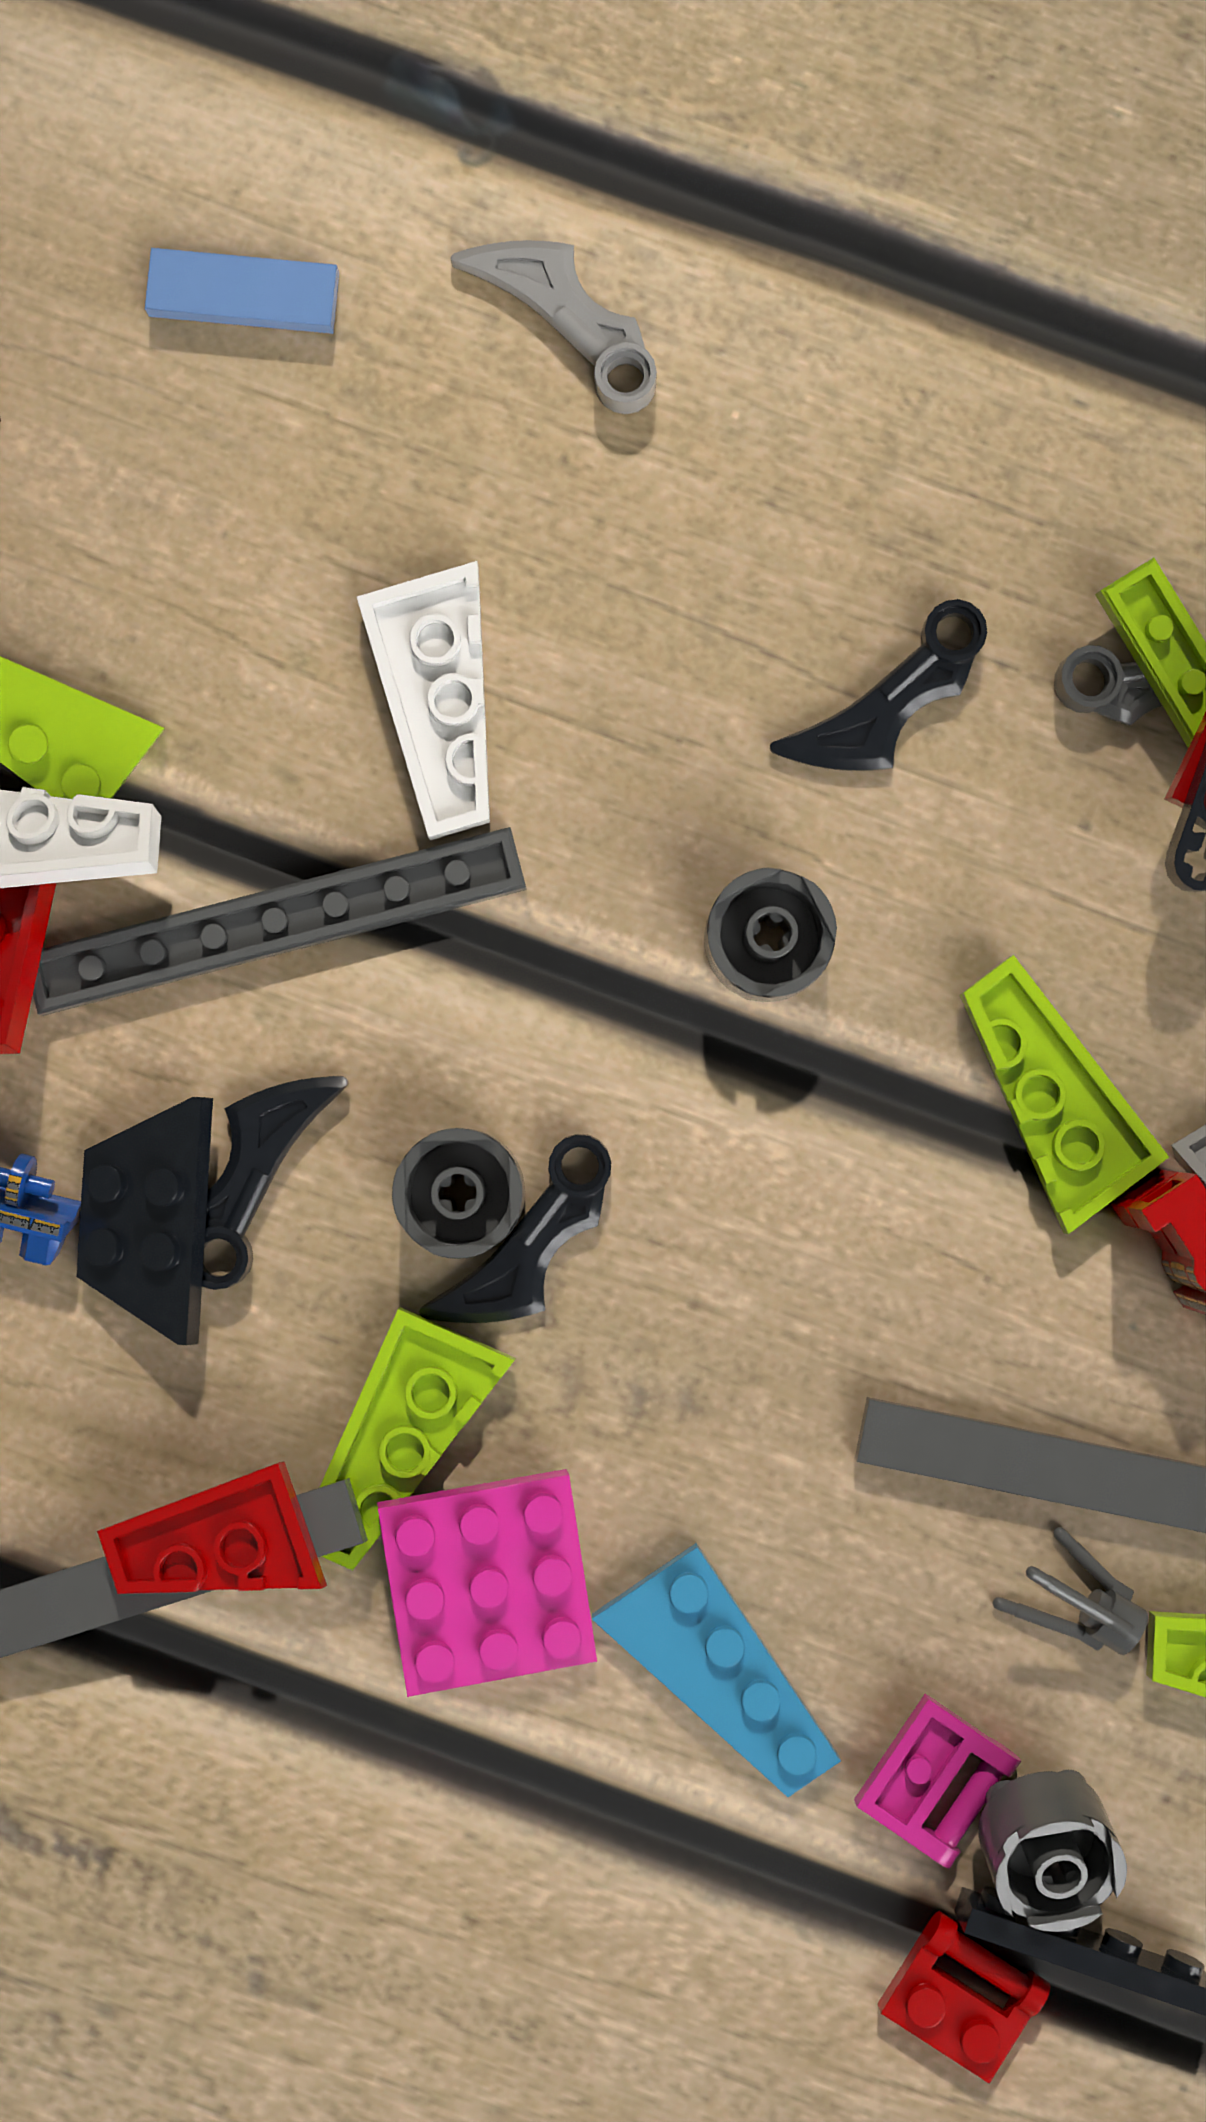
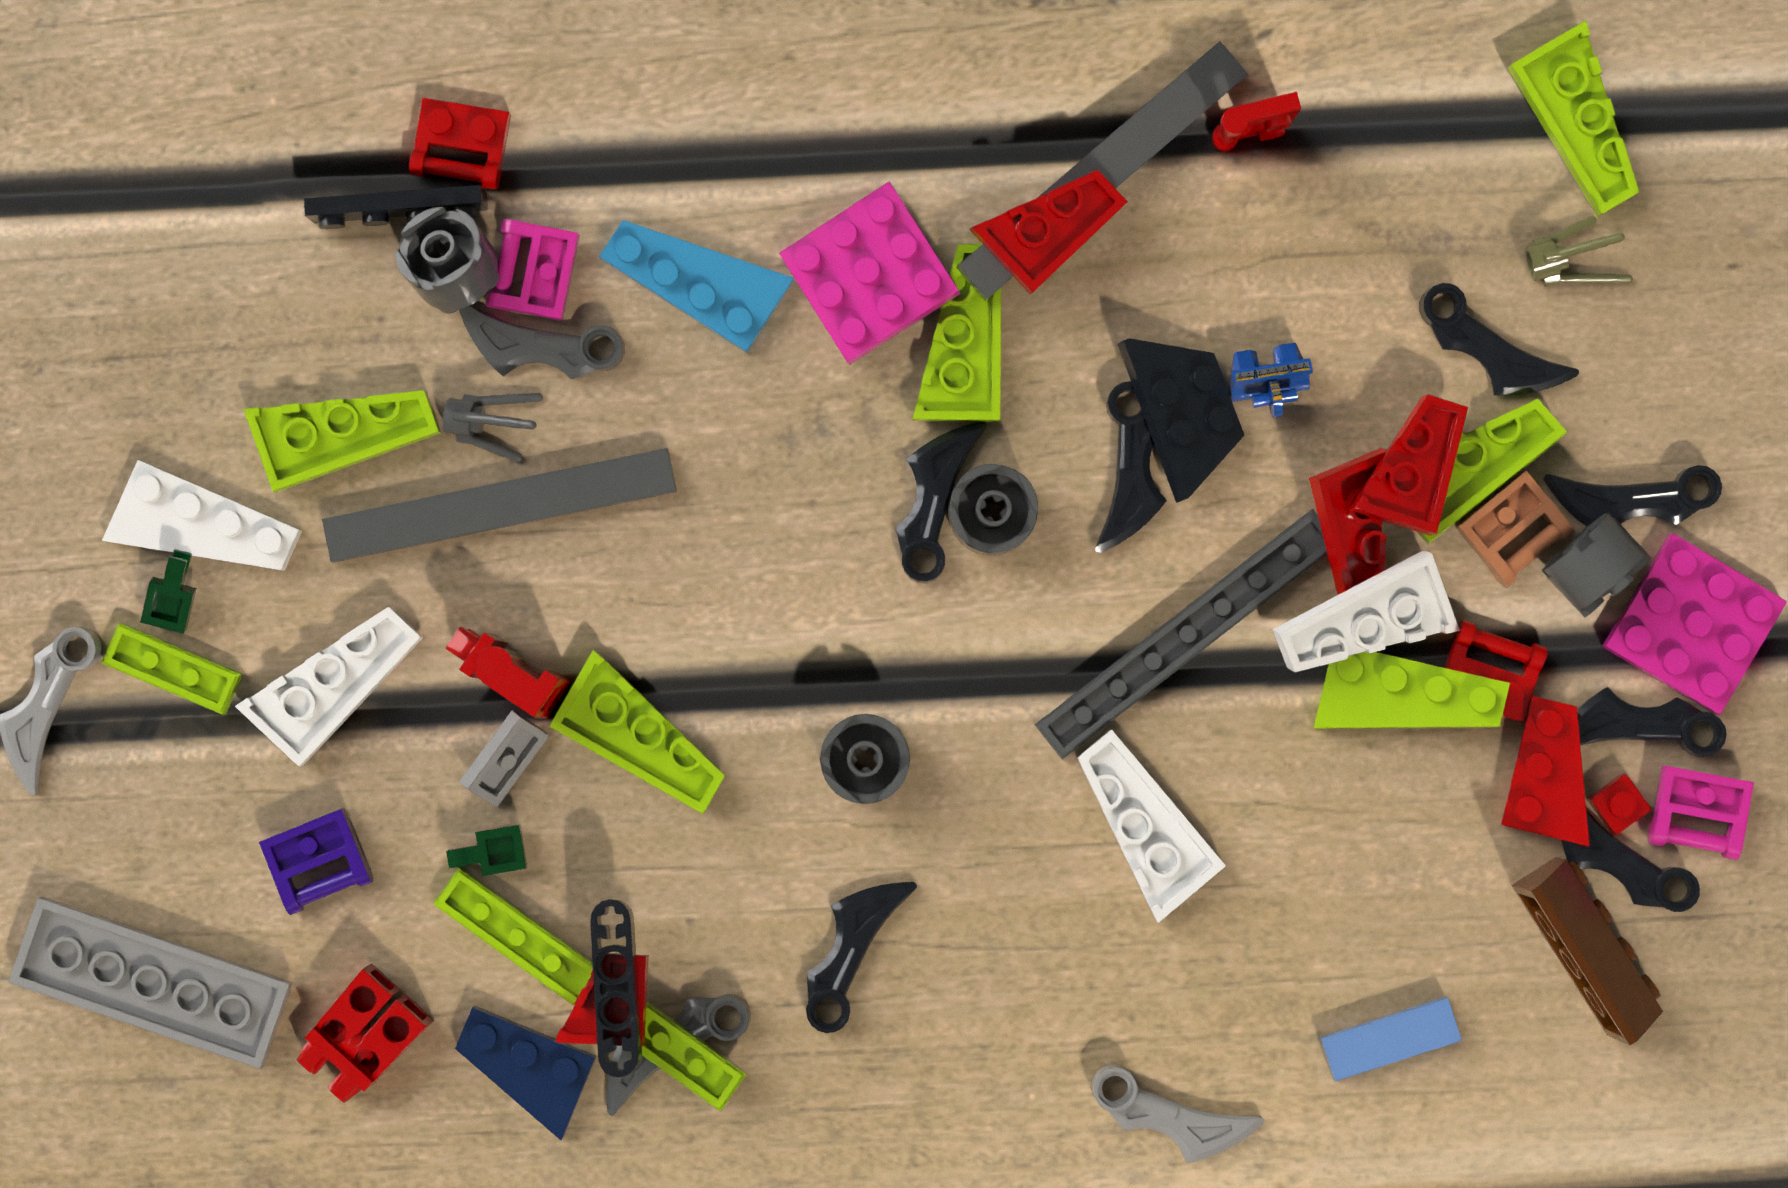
camera: 155 degrees right, 0 degrees up
none -> dark grey piece [459,305,625,379]

